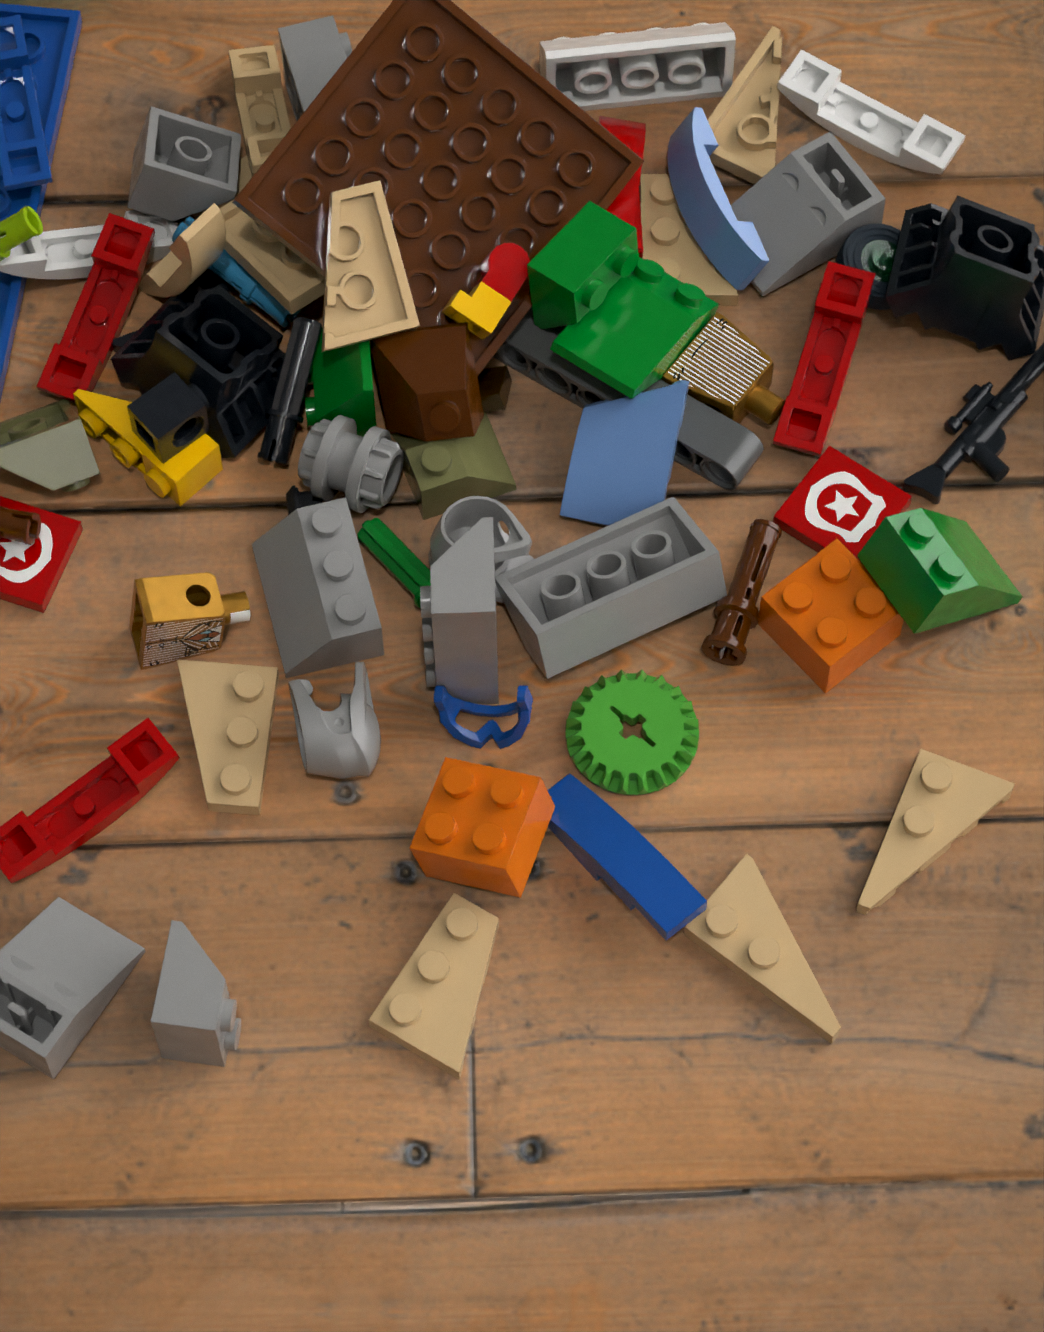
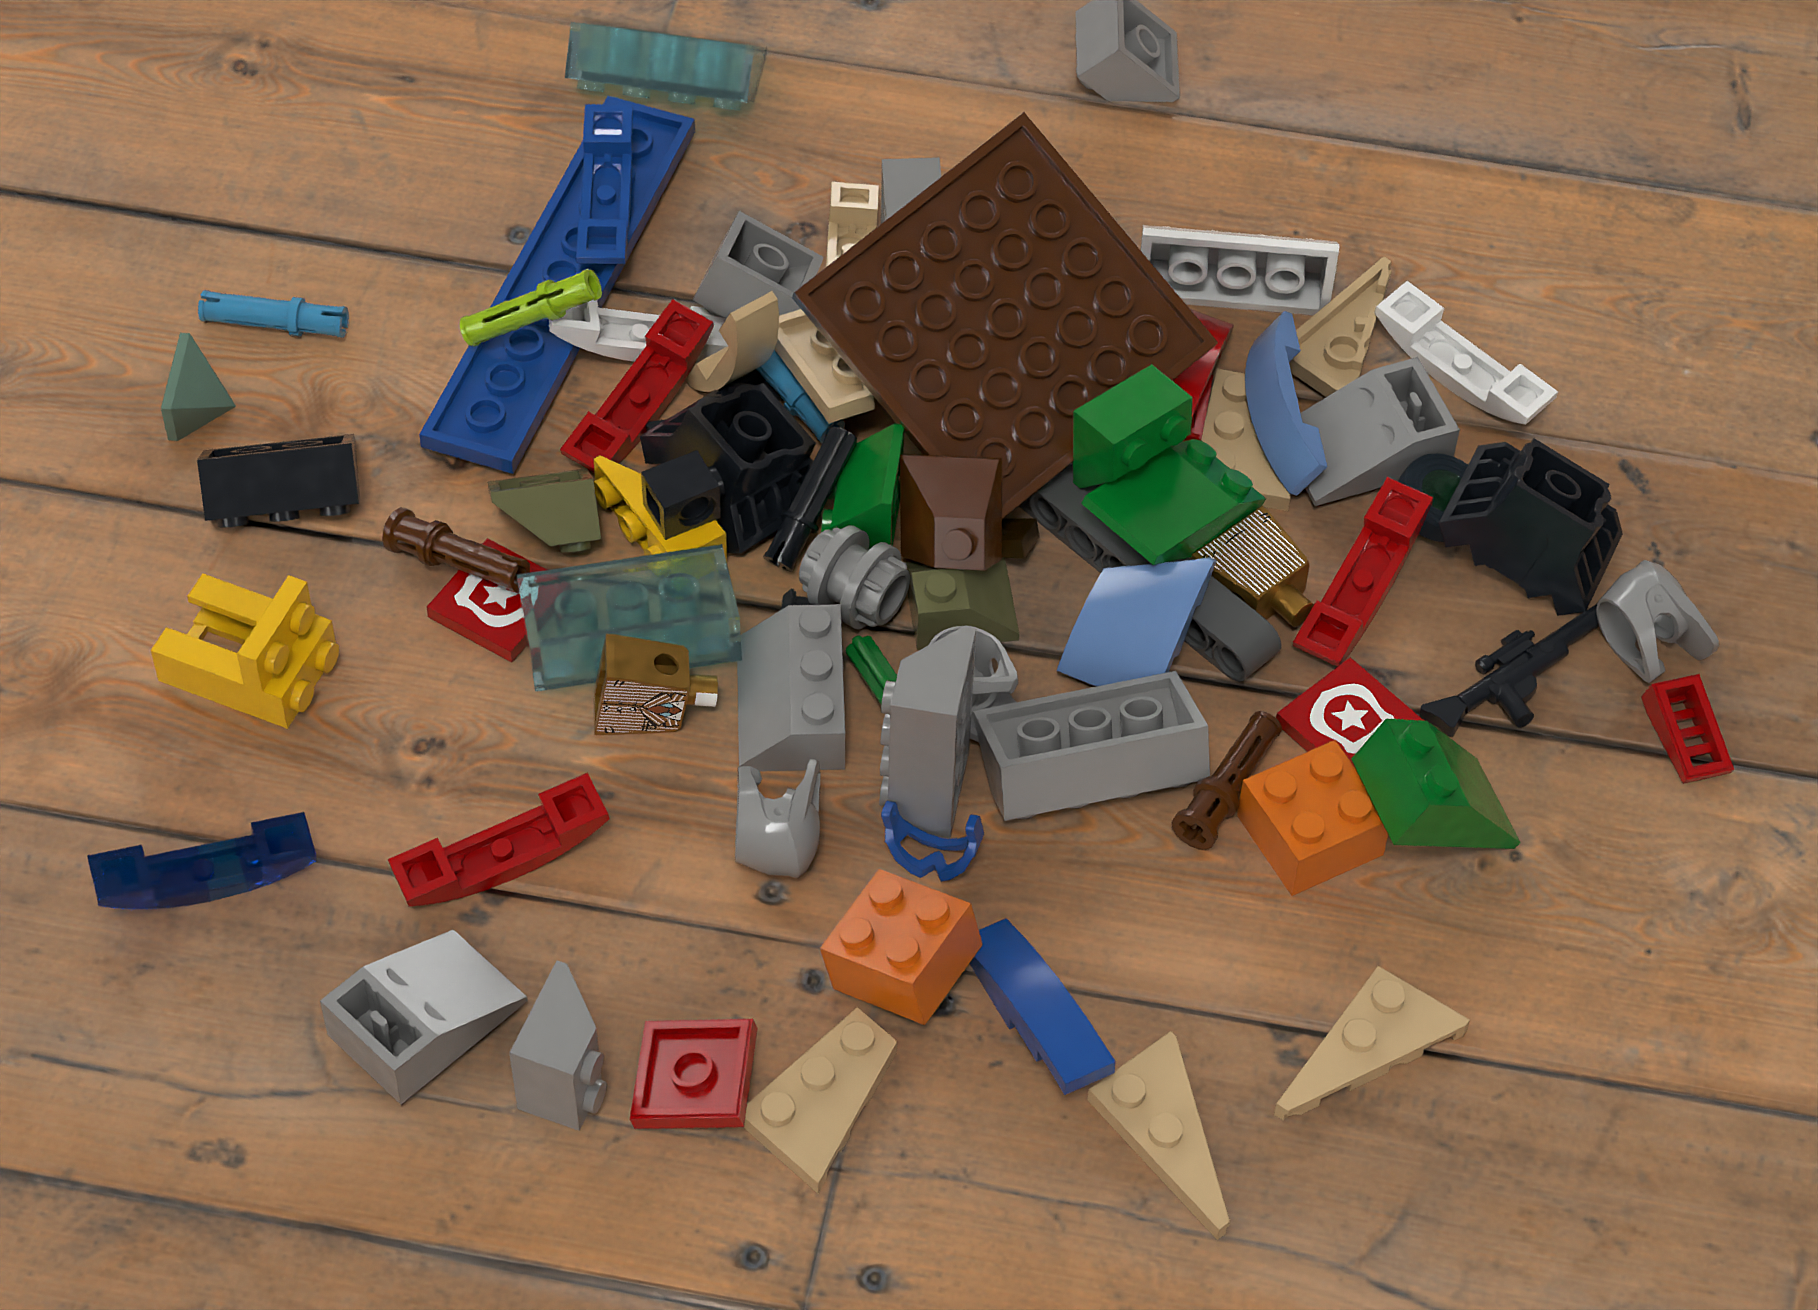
camera: 10 degrees right, 10 degrees down
tan wing [177,659,279,815] -> none
tan wing [321,180,420,353] -> none
leg [442,243,530,340] -> none
bright green gear [566,669,699,795] -> none
none -> clear light blue slope [517,544,742,692]
none -> red tile [630,1019,758,1129]

